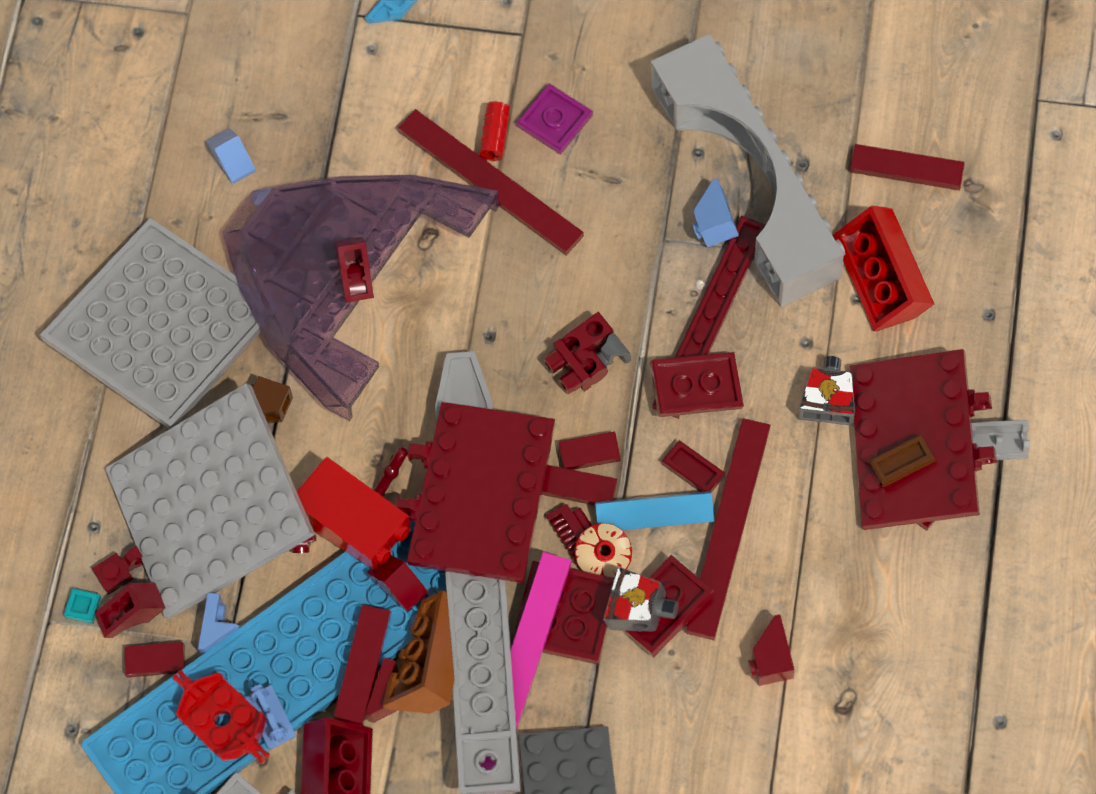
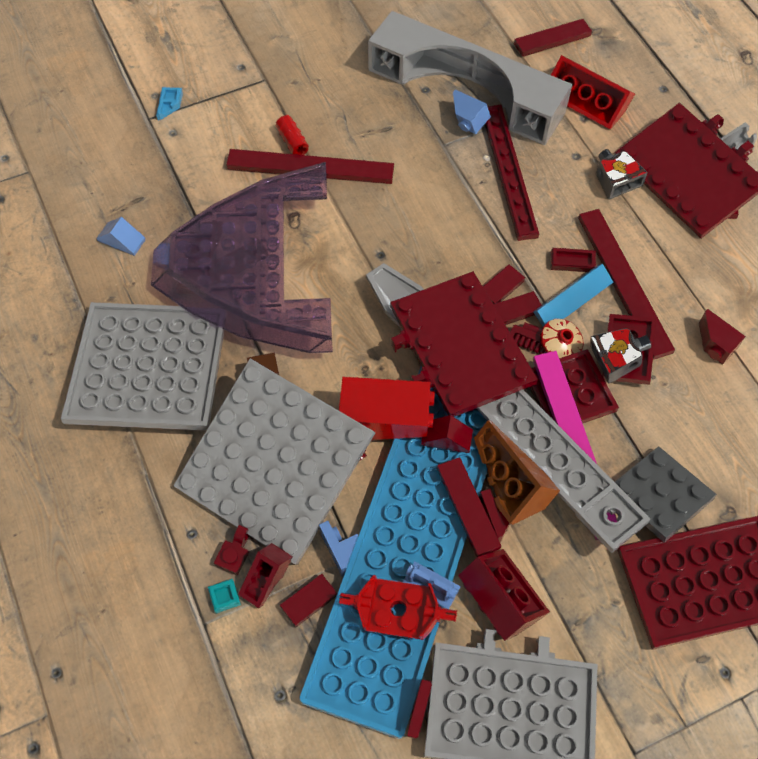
camera: 40 degrees left, 5 degrees down
dark red arch [334,237,374,303] -> none
dark red piece [374,447,408,496] -> none
magenta tile [516,83,593,155] -> none
dark red hips [544,311,631,394] -> none
dark red tile [650,352,744,417] -> none
reddish brown tile [869,434,935,488] -> none

